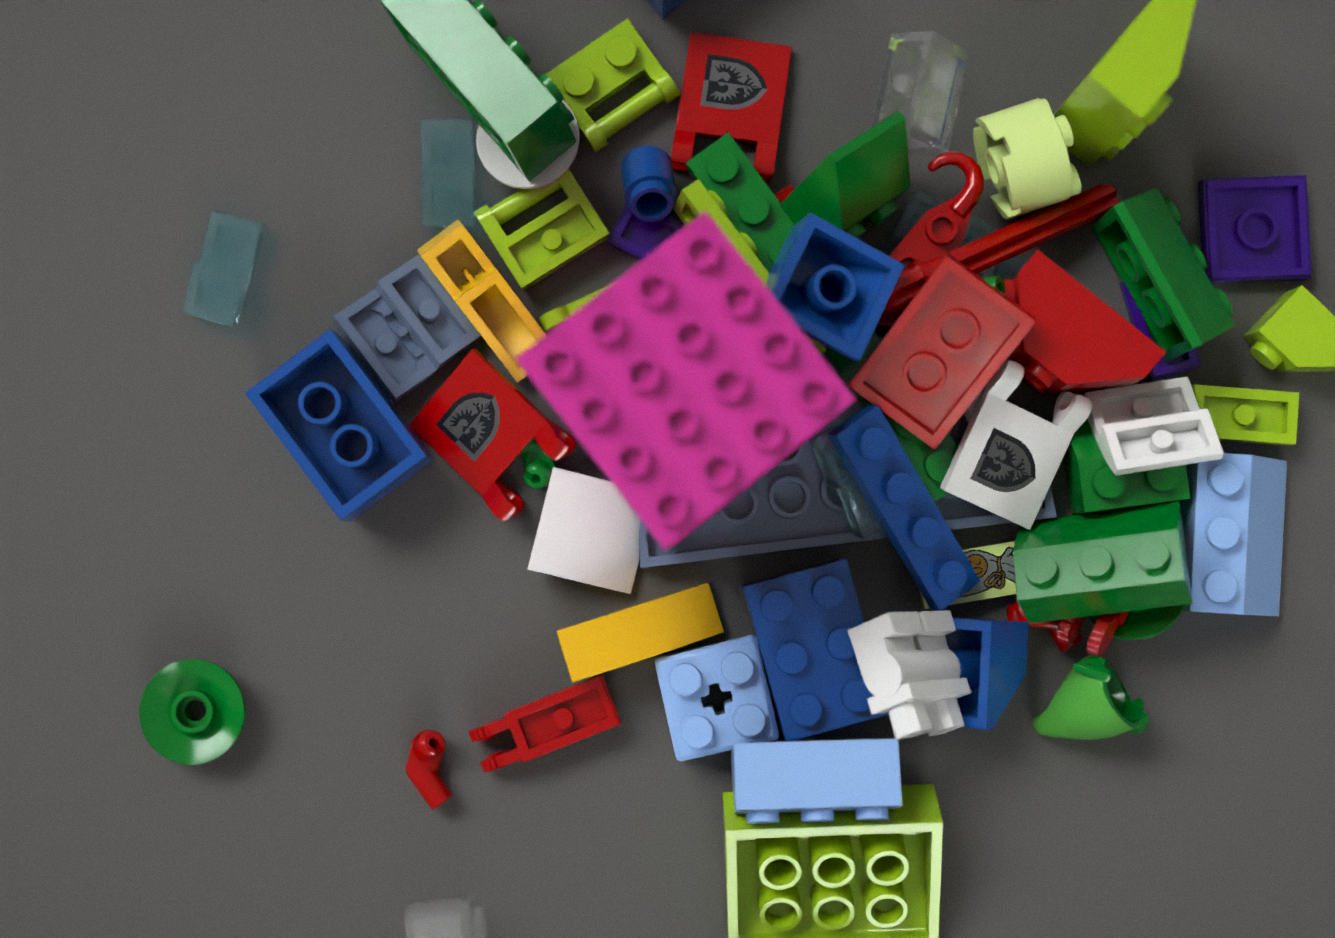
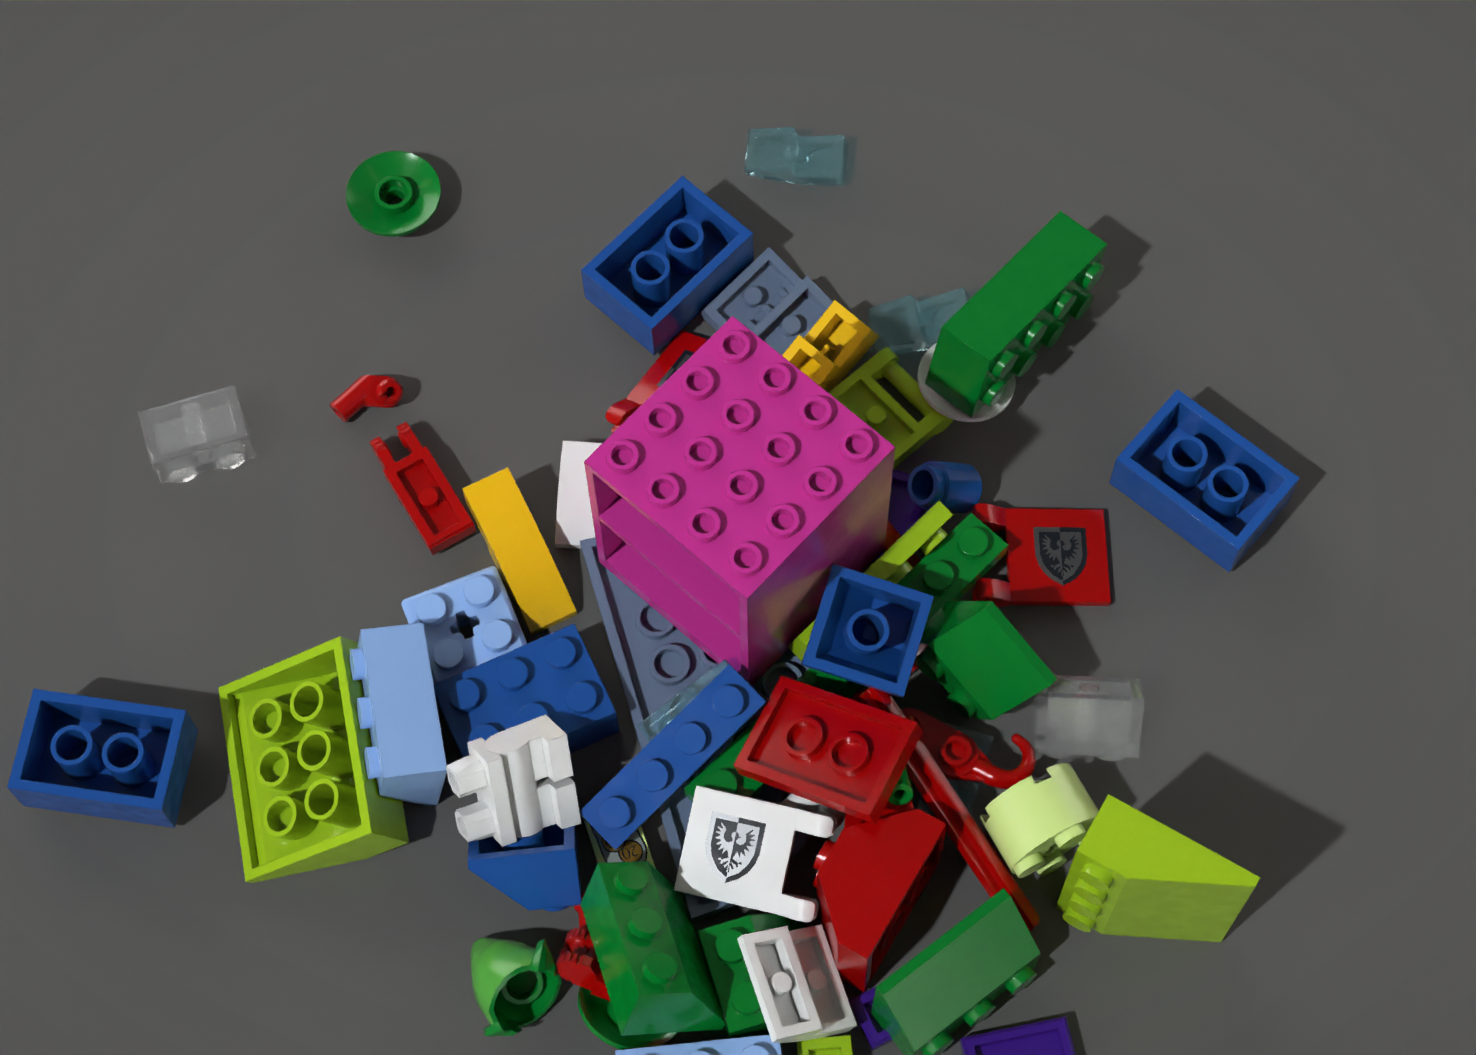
camera: 80 degrees right, 20 degrees down
lime plate [546,18,680,153] -> none

